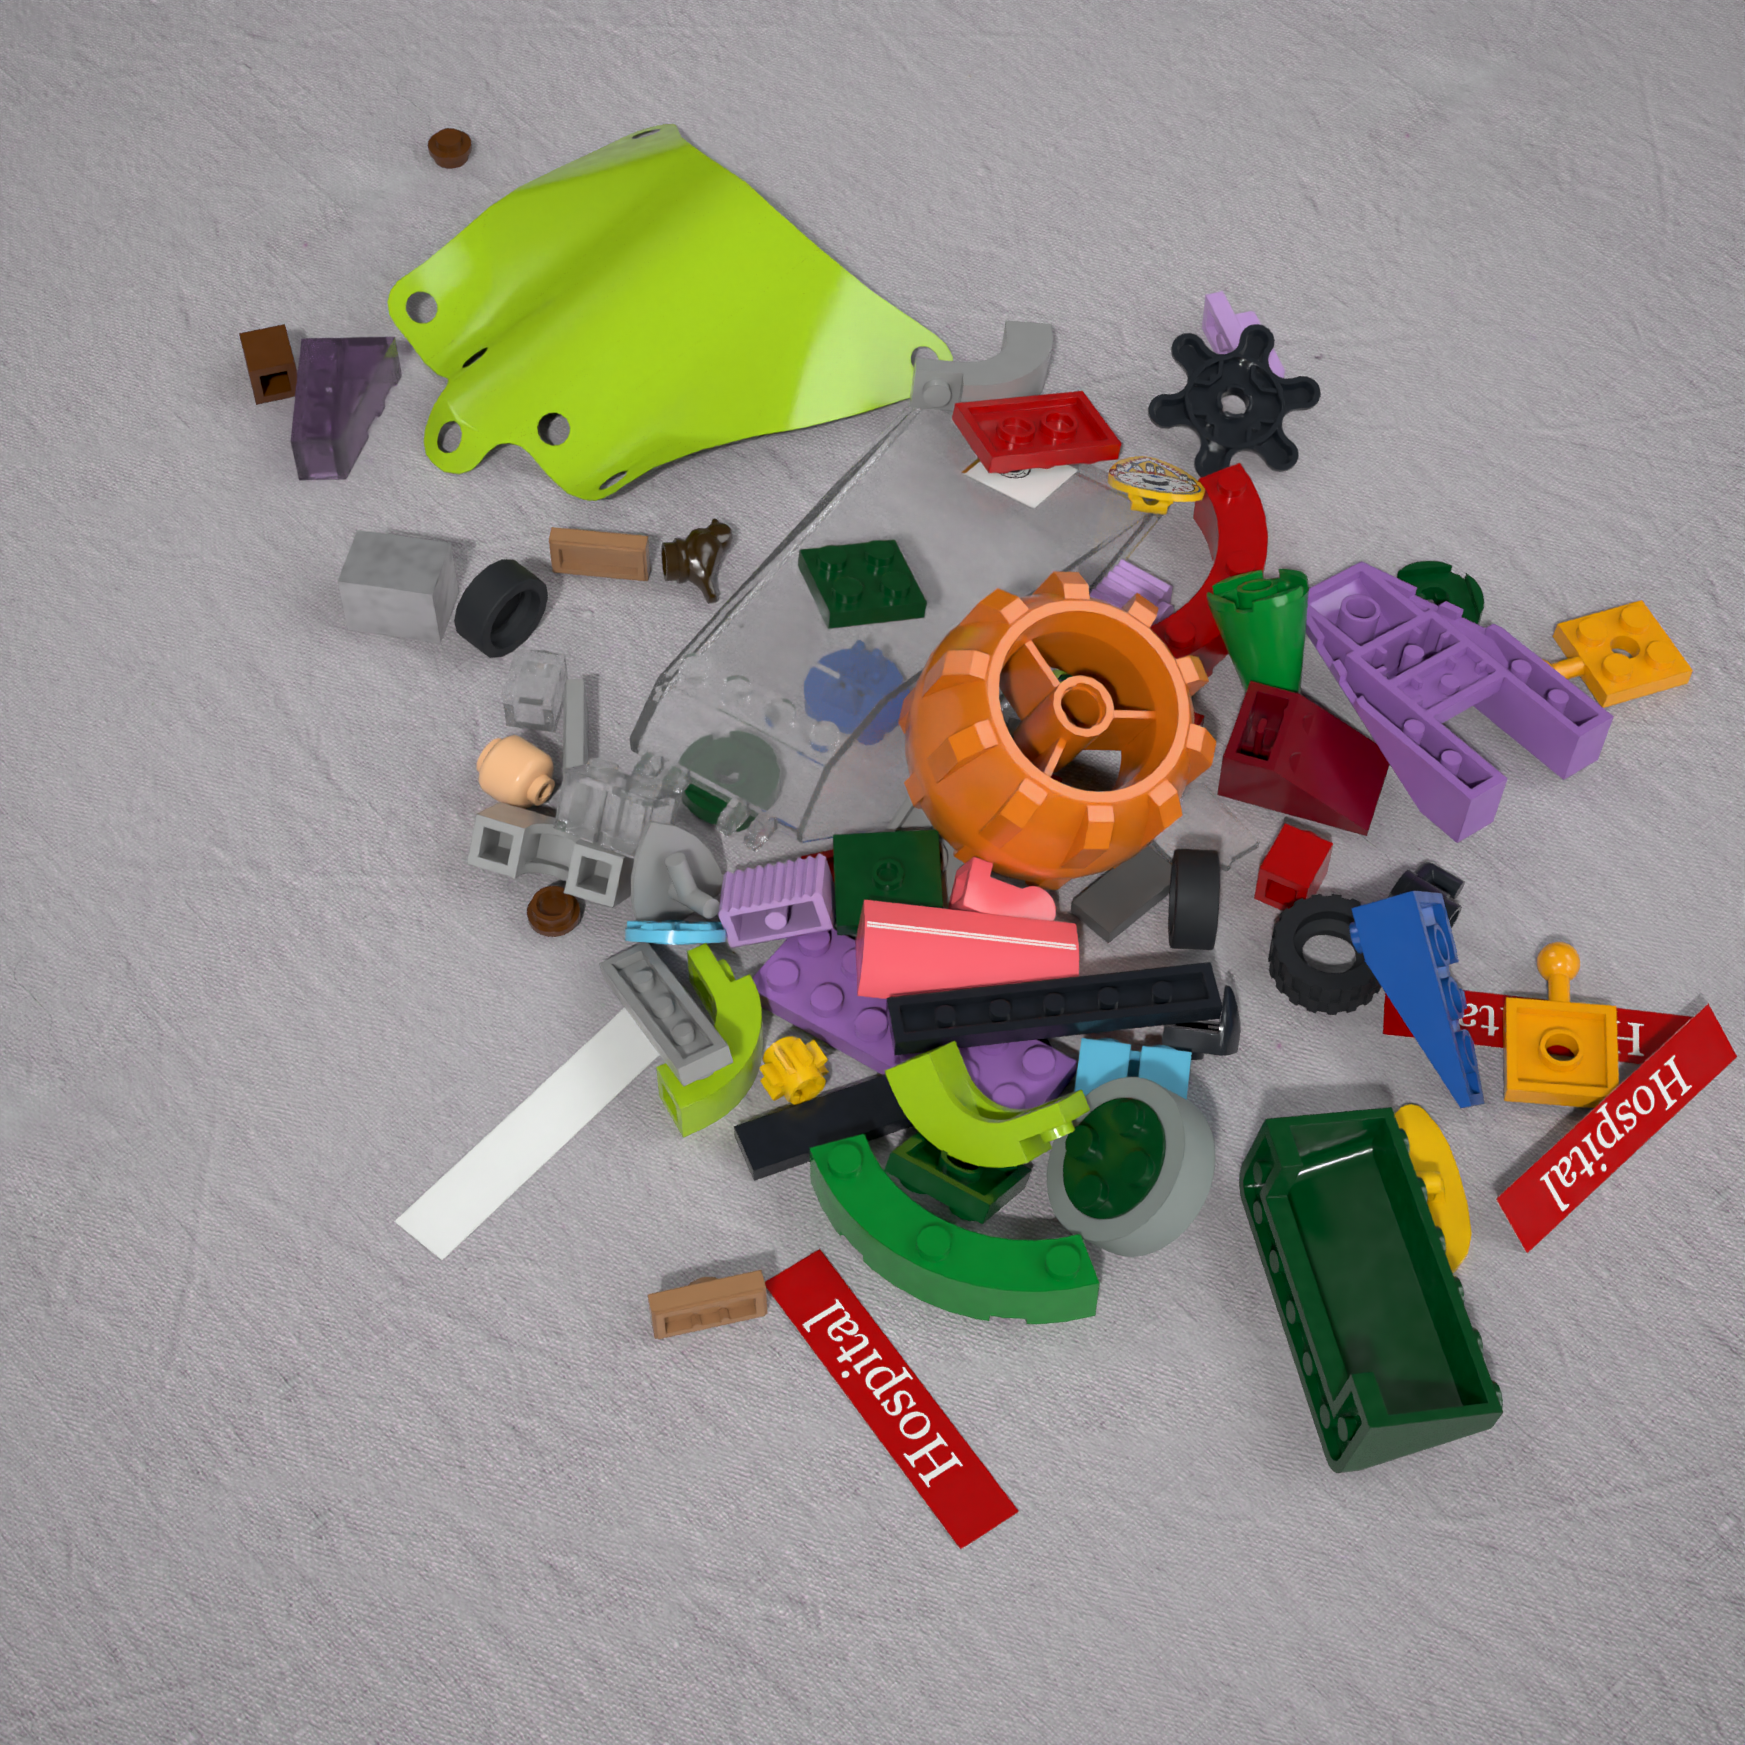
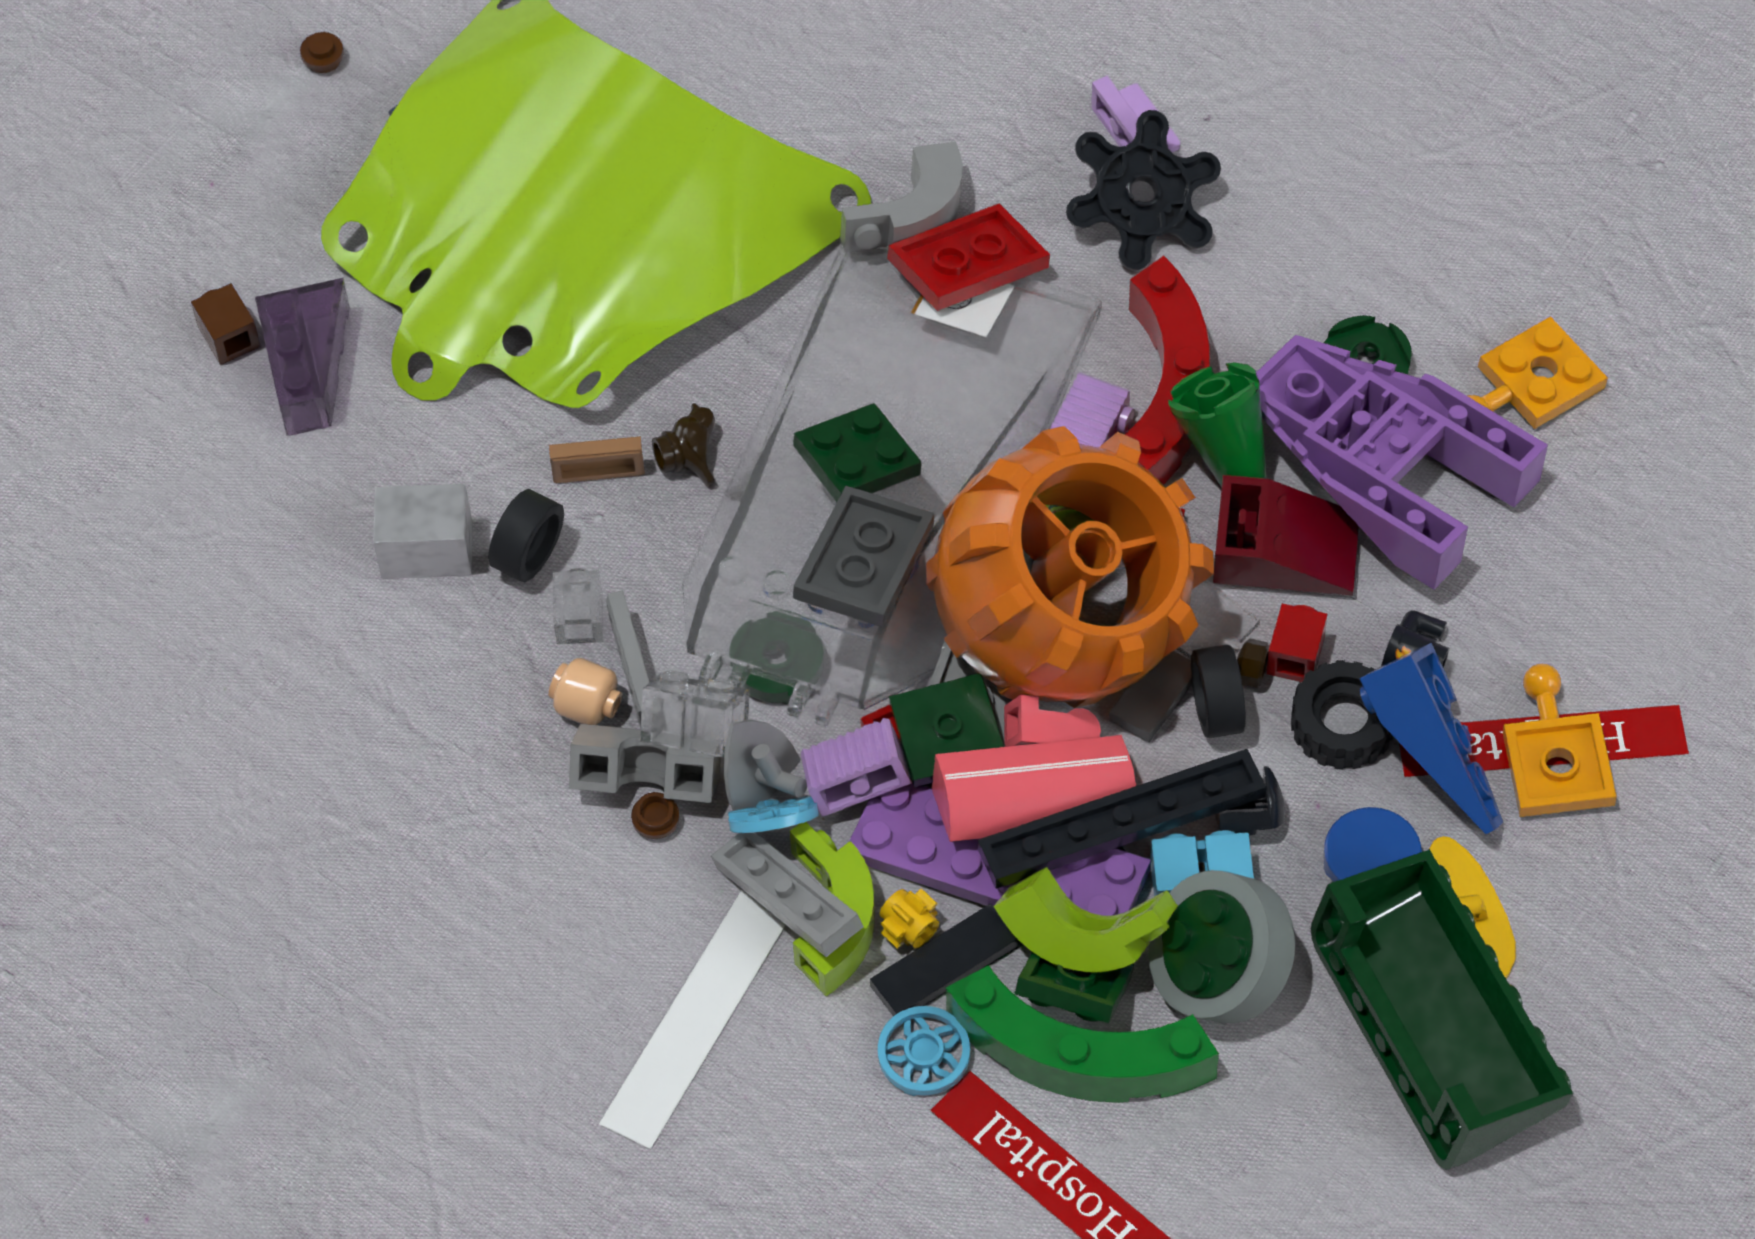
camera: 10 degrees left, 5 degrees up
medium nougat plate [647,1270,767,1340] -> none
shield [1107,456,1205,515] -> none
red sticker [1496,1003,1737,1253] -> none
none -> dark grey plate [793,486,934,627]
none -> medium azure wheel [878,1006,970,1096]
none -> dark brown tile [1237,638,1270,688]
none -> blue tile [1323,807,1422,882]

